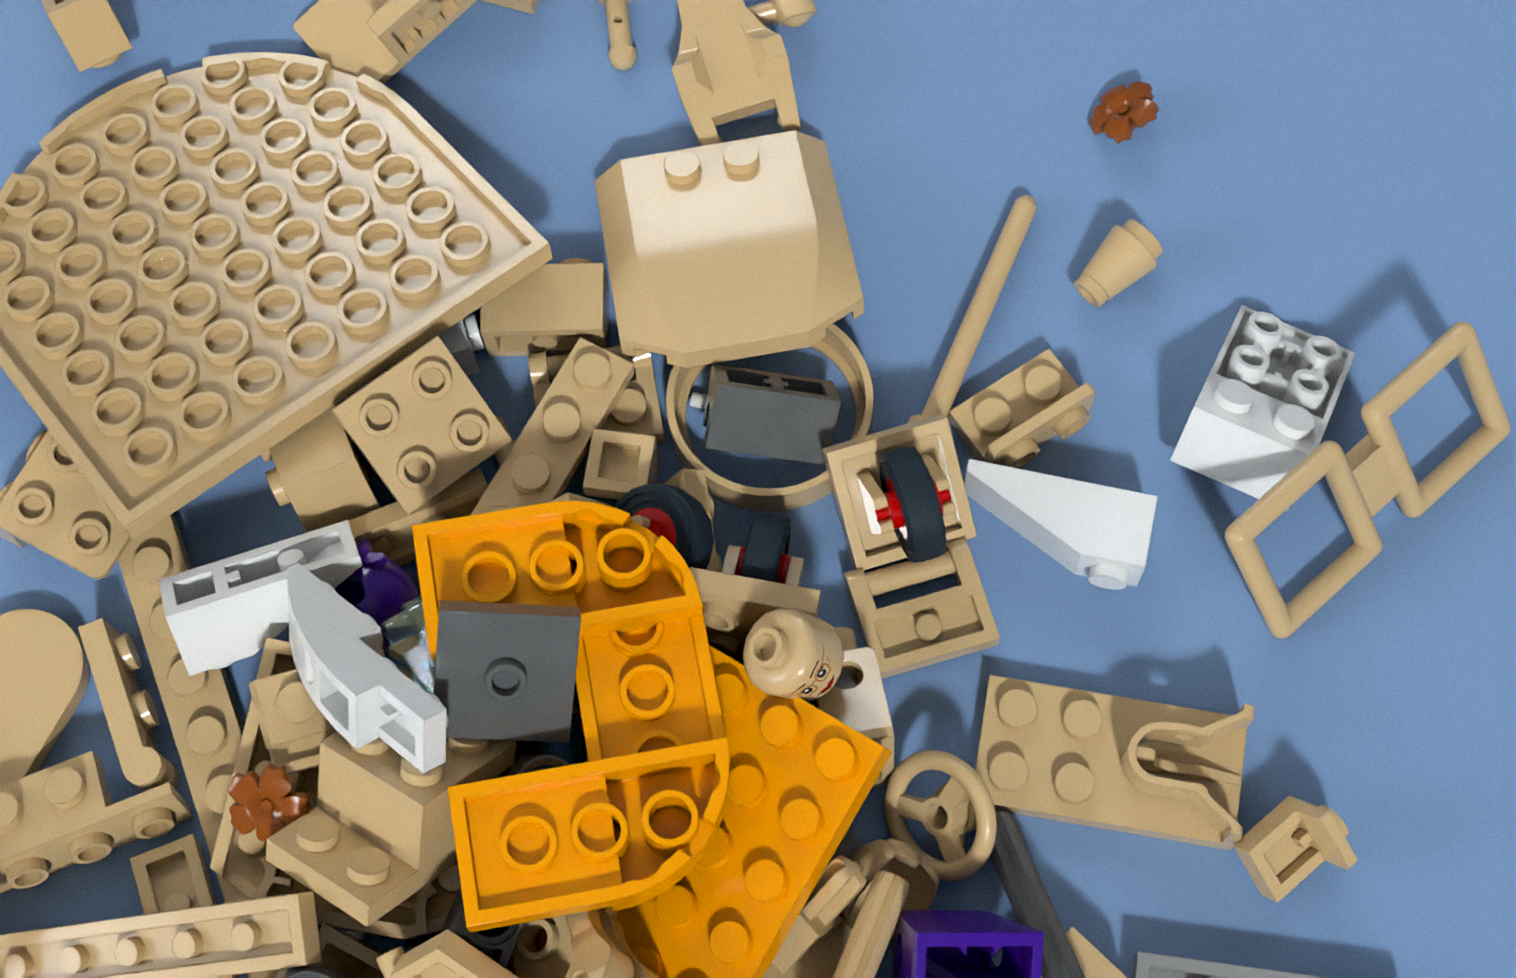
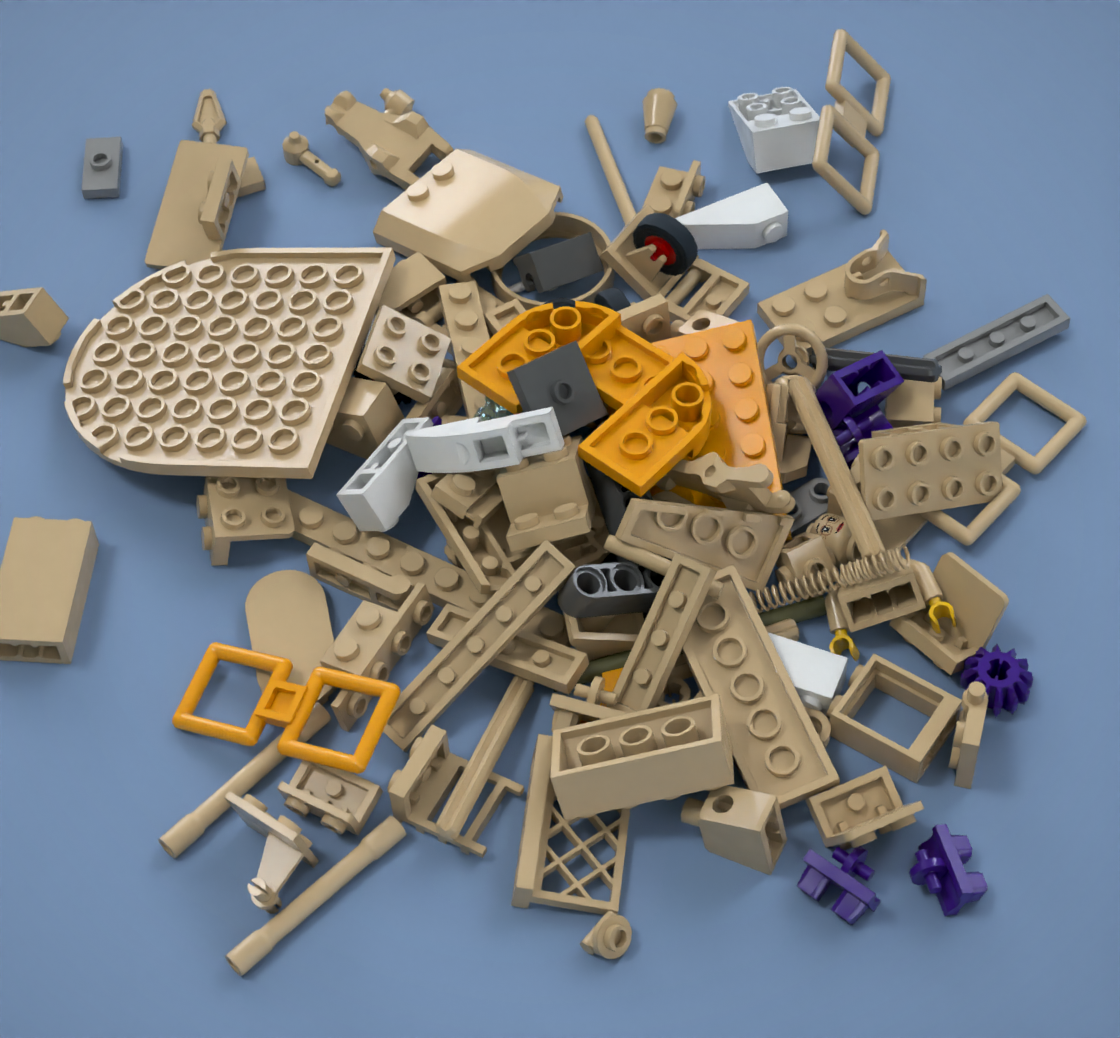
camera: 40 degrees left, 15 degrees down
dark orange plant [227,763,312,841] -> none
tan head [743,608,844,702] -> none
dark orange plant [1089,81,1159,144] -> none
tan bracket [1232,796,1358,903] -> none

